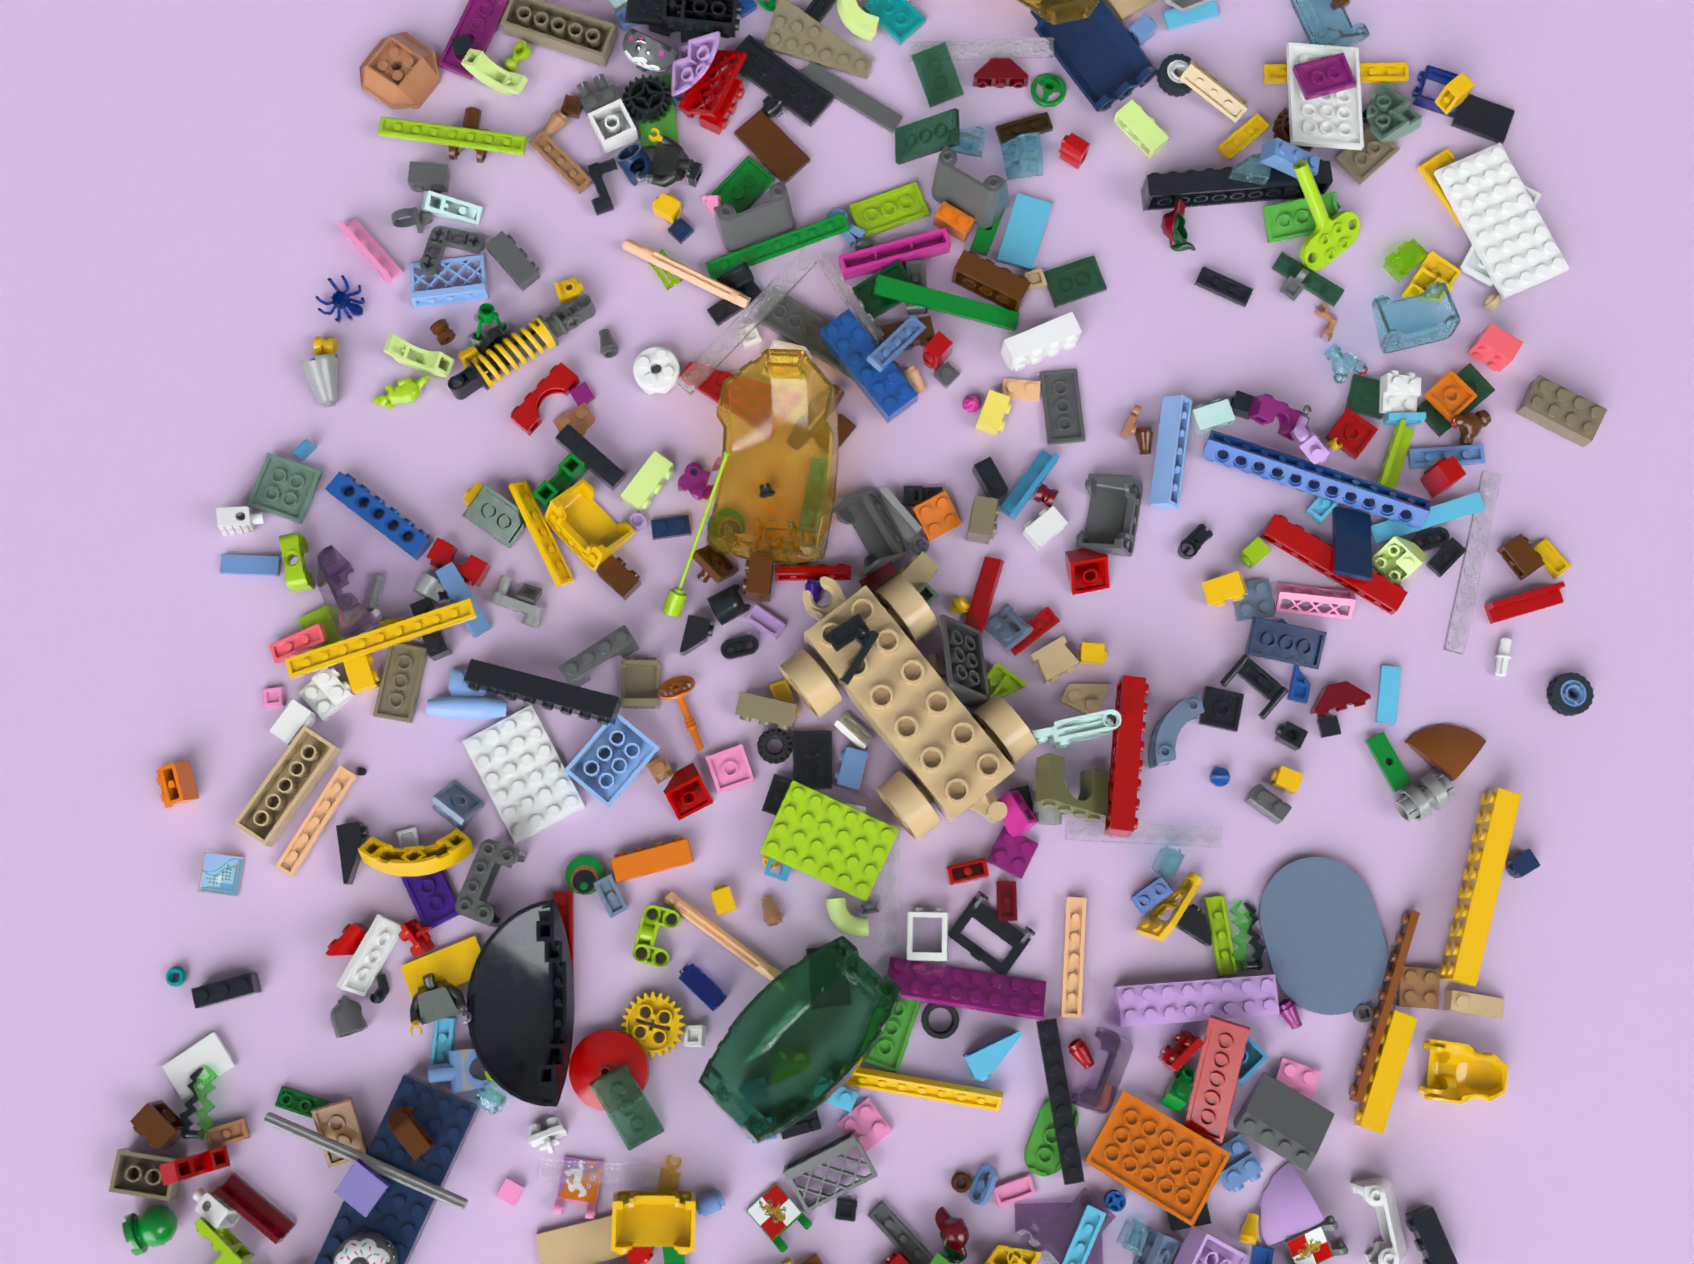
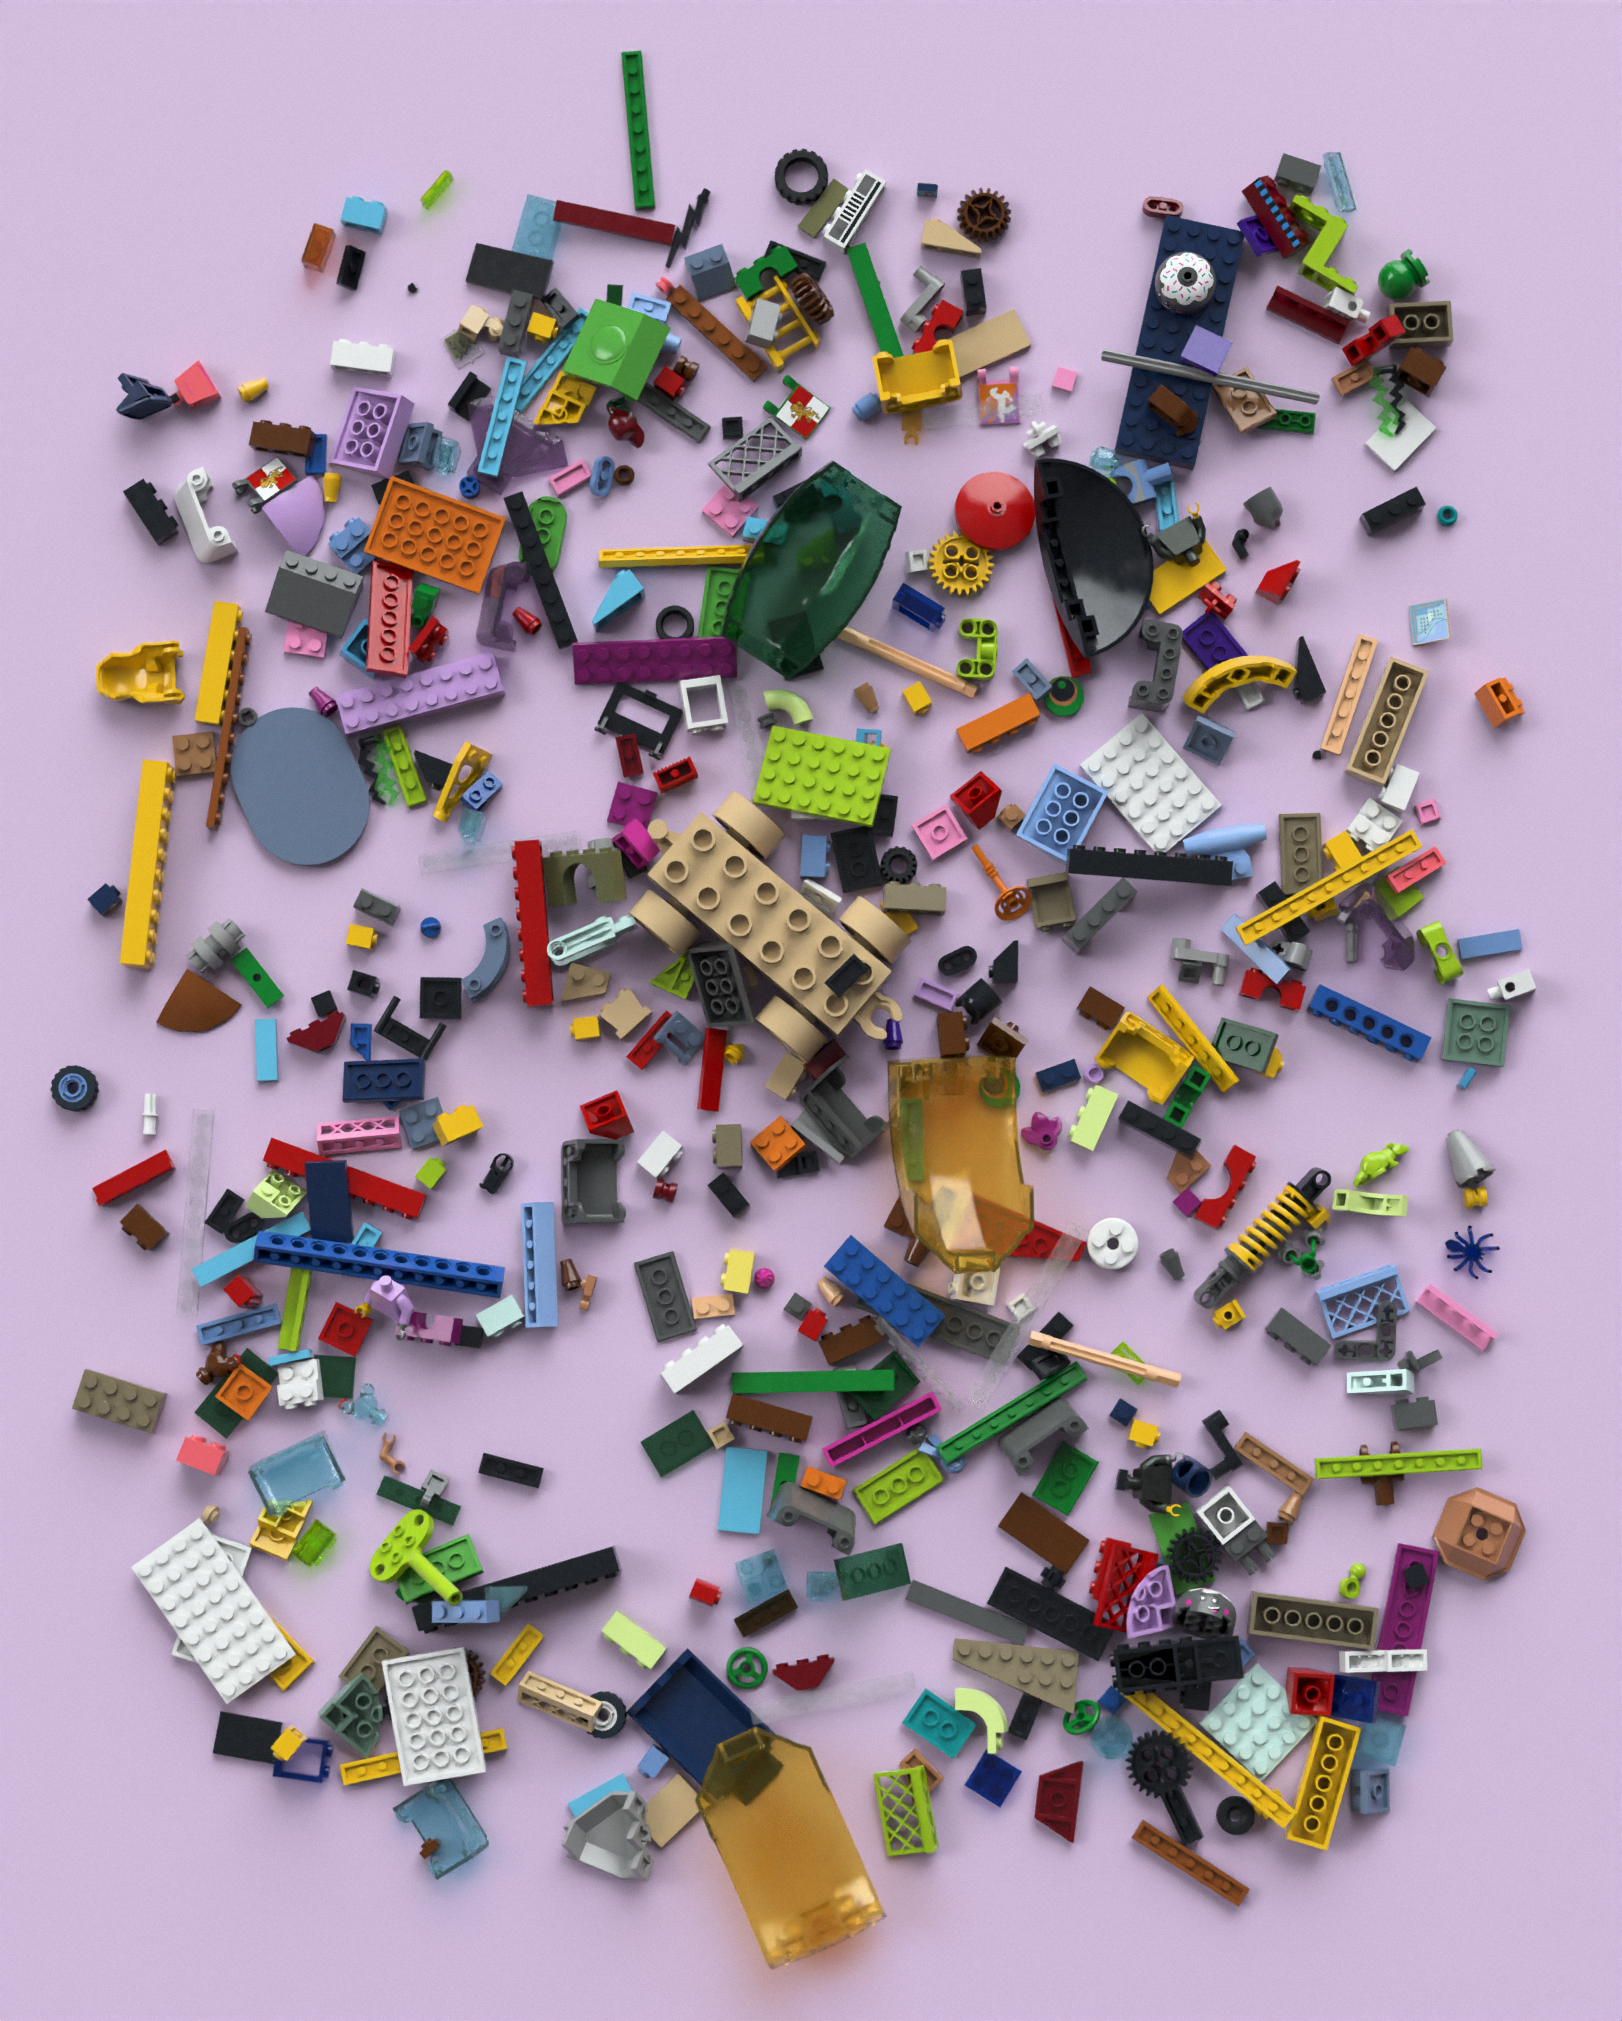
camera: 175 degrees right, 5 degrees up
white tile [336,914,402,997] -> none
reddish brown wheel [430,319,456,345] -> none
yellowish green arch [461,48,528,96] -> none
black plate [478,327,506,356] -> none
clear green tile [590,1063,665,1151] -> none
lime flag [662,451,730,617] -> none
bright pink tile [701,195,721,214] -> none
black piece [759,483,775,498] -> none
red plate [775,564,851,581] -> none
black hinge [838,628,879,686] -> none
medium blue plate [866,315,926,372] -> none
clear green tile [911,42,964,108] -> none
dark grey bush [912,536,929,555] -> none
sand green brick [917,582,939,607] -> none
dark azure fence [1000,450,1060,520] -> none
light nougat plate [1060,897,1087,1018] -> none
hair [1161,199,1195,251] -> none
magenta tile [1293,53,1357,101] -> none
tan slope [1443,990,1504,1019] -> none
yellow tile [1533,538,1571,579] -> none

